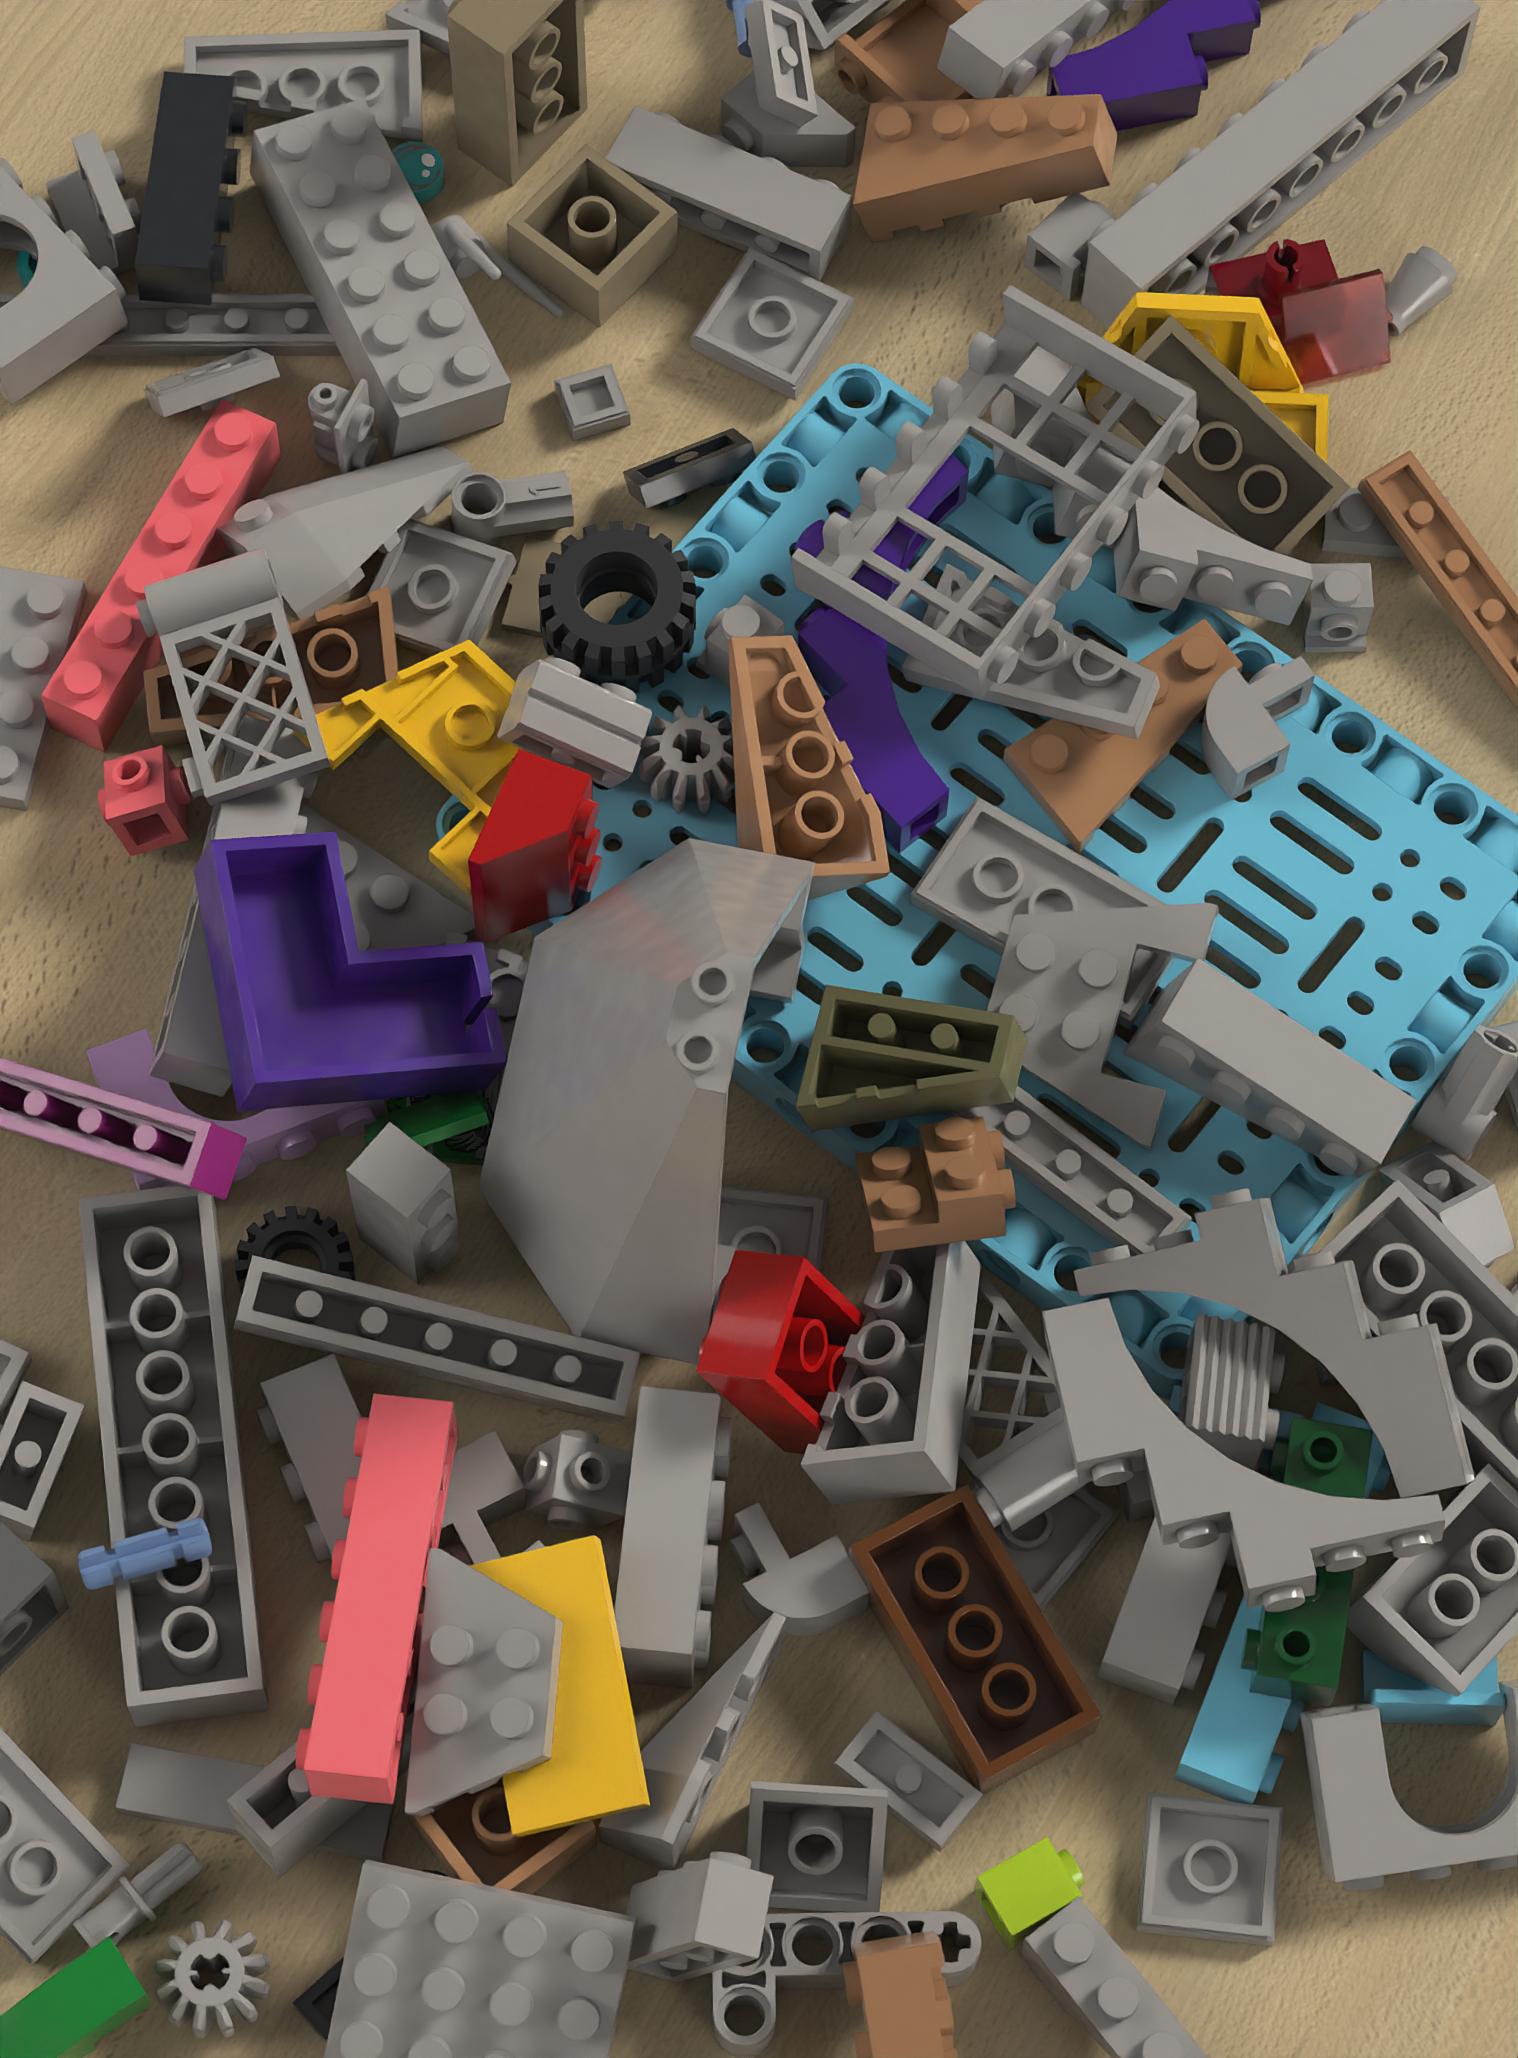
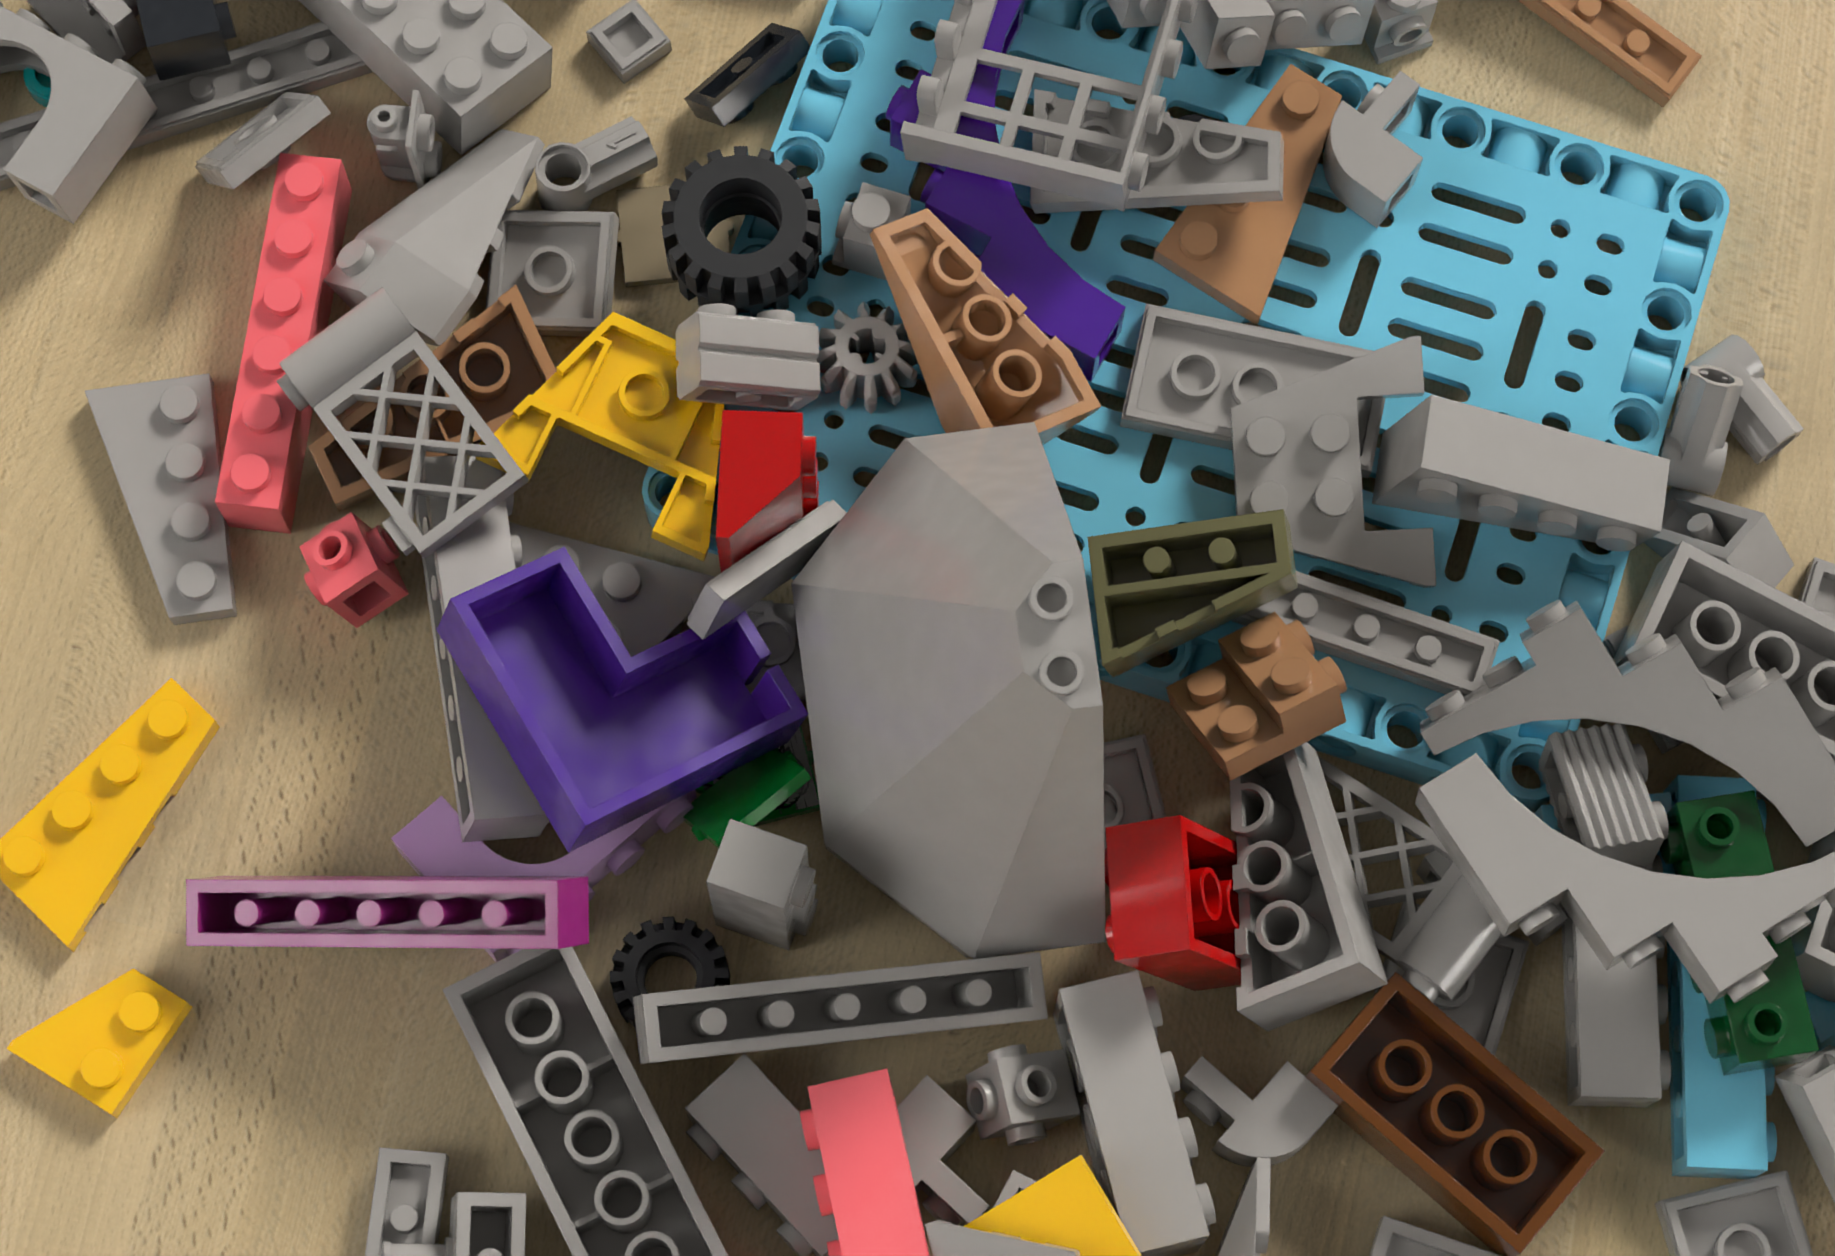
camera: 20 degrees left, 5 degrees up
none -> light grey tile [687,500,847,640]

